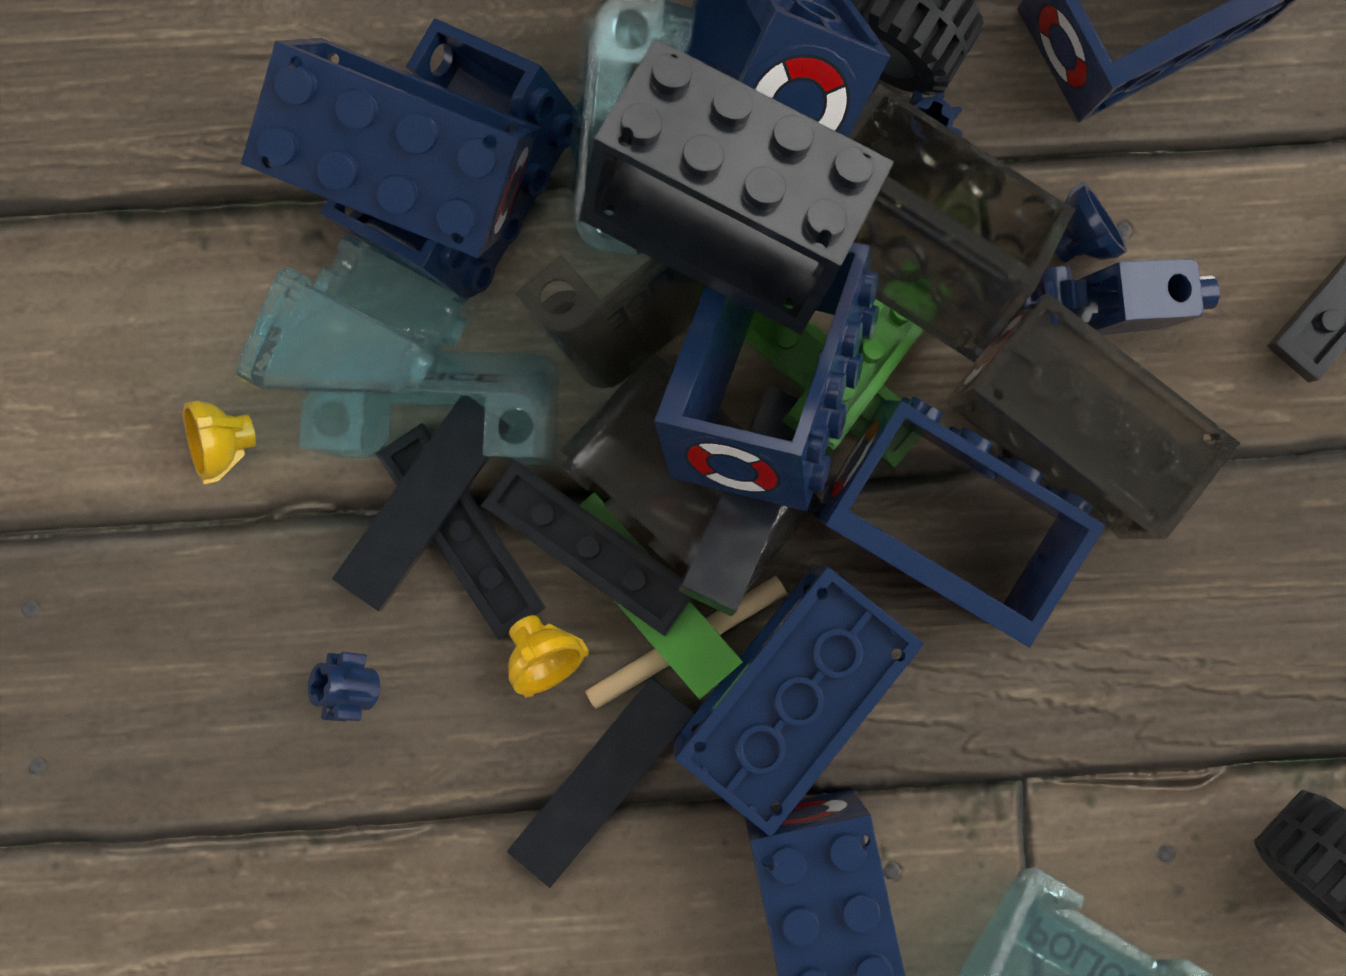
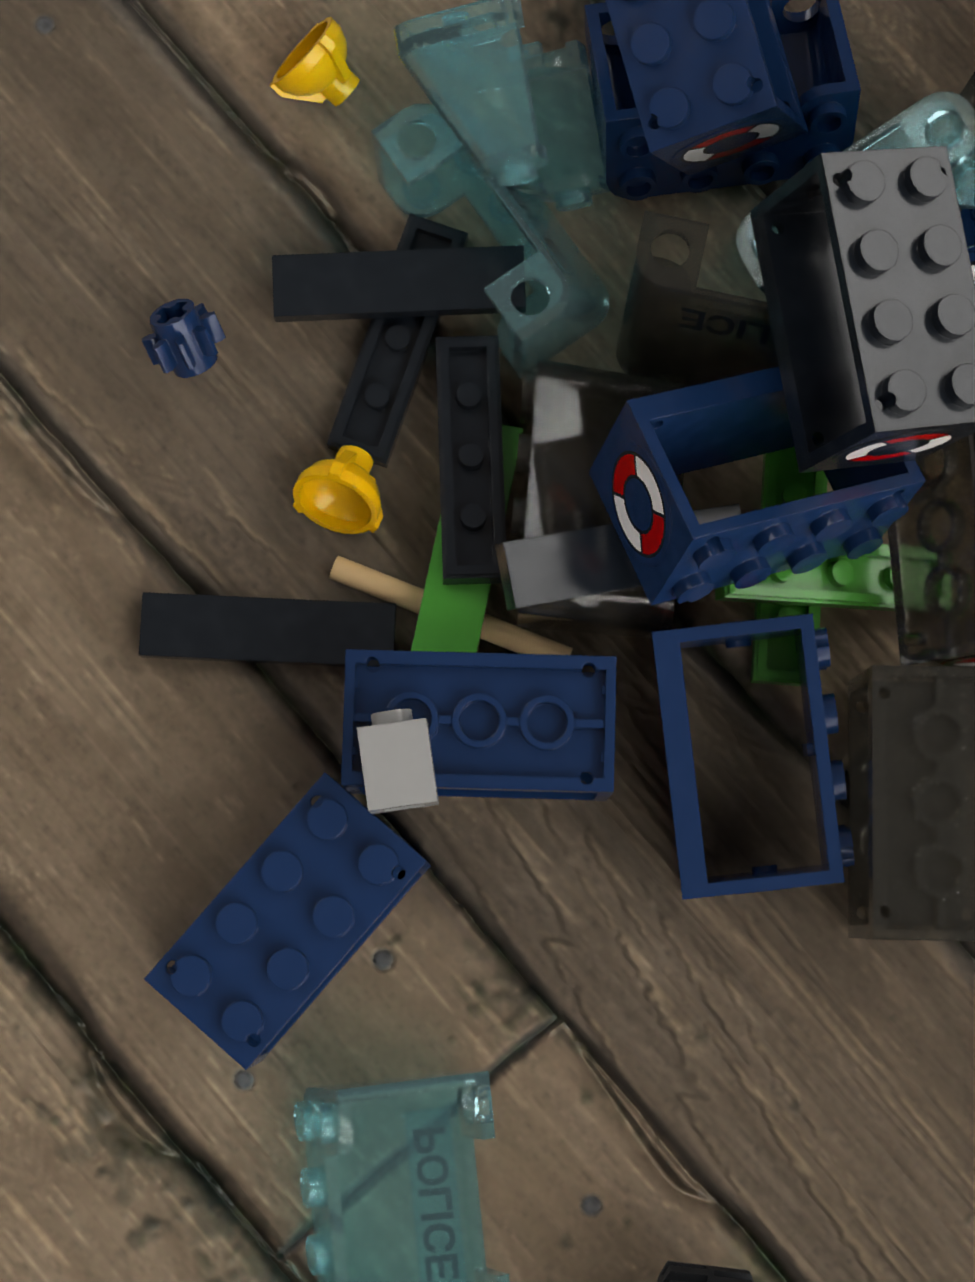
camera: 60 degrees right, 5 degrees down
none -> light grey brick [357,709,439,814]

